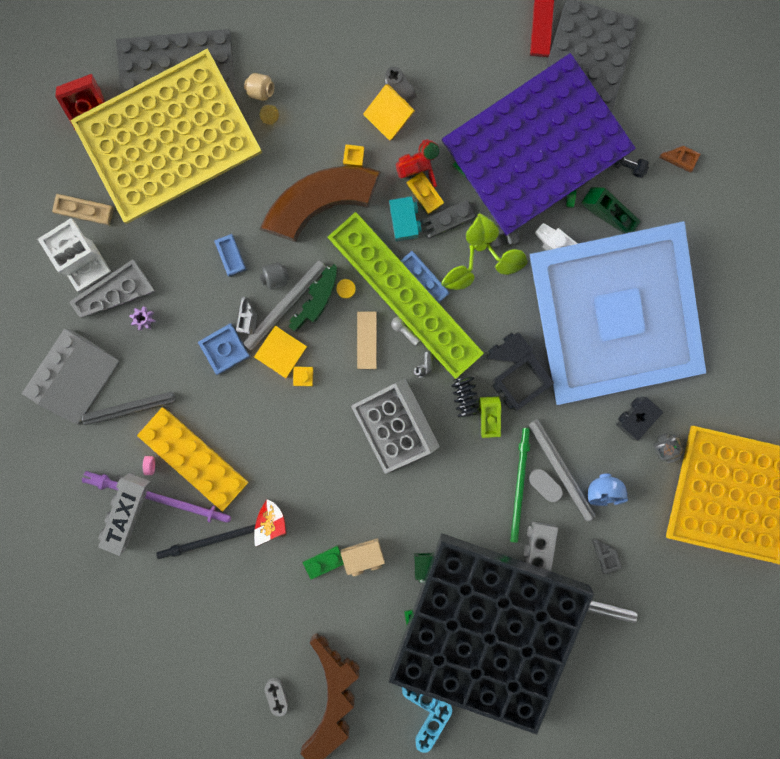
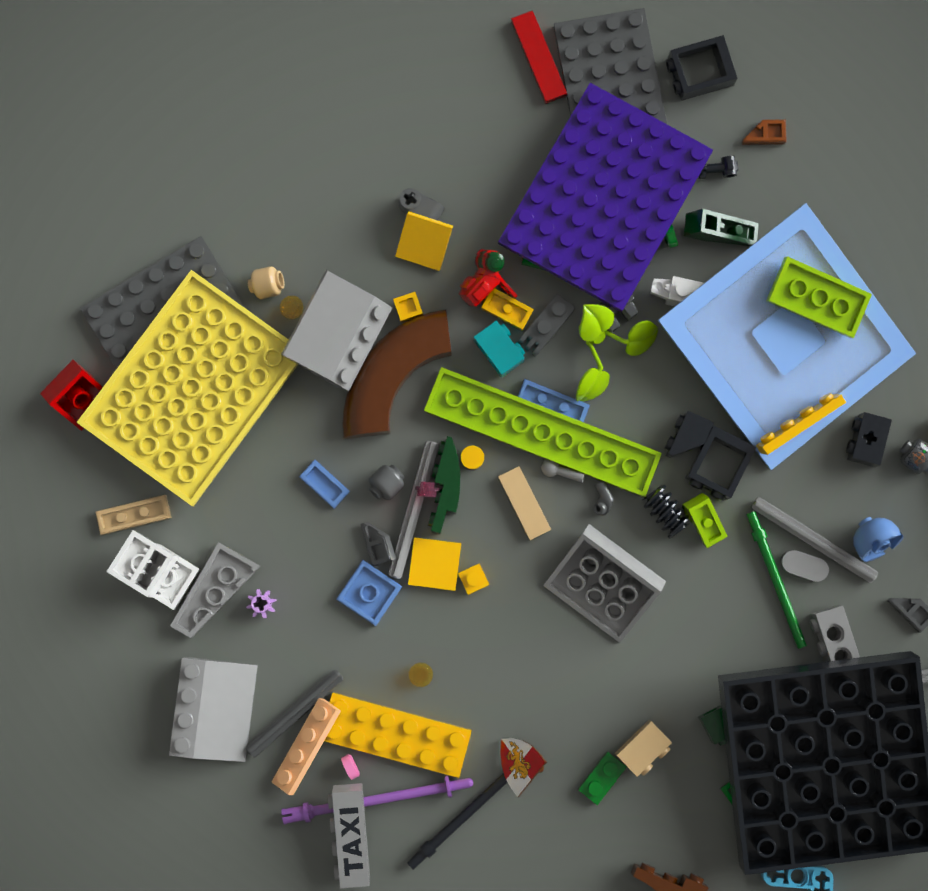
camera: 30 degrees left, 5 degrees down
none -> light nougat plate [272,698,341,795]
none -> light grey slope [281,270,392,391]
none -> clear yellow plate [409,663,433,687]
none -> clear pink plate [415,481,439,497]
none -> black window [666,35,738,101]
none -> yellow plate [755,393,846,455]
none -> lime plate [766,256,872,338]

